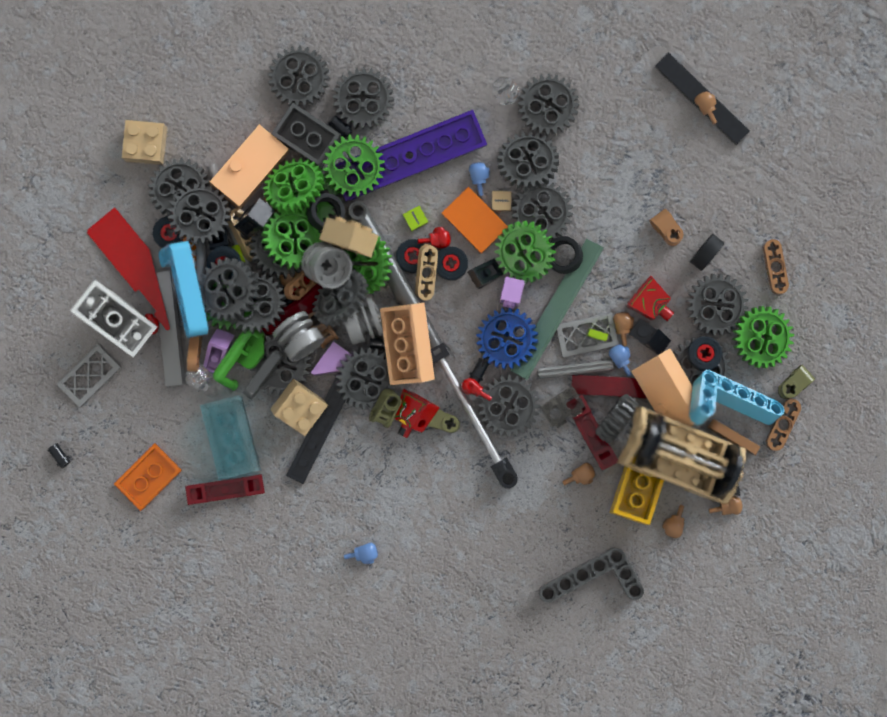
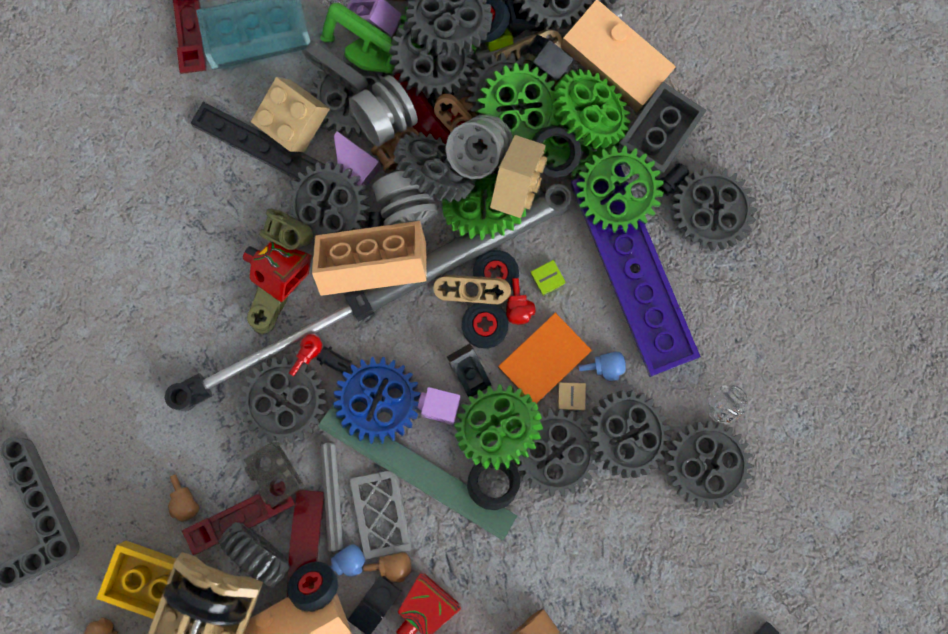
camera: 85 degrees right, 5 degrees down
dark grey gear [268,45,330,107] -> none
medium blue piece [344,543,378,564] -> none
lime tile [586,329,608,341] -> none
none -> black bush [287,562,338,612]

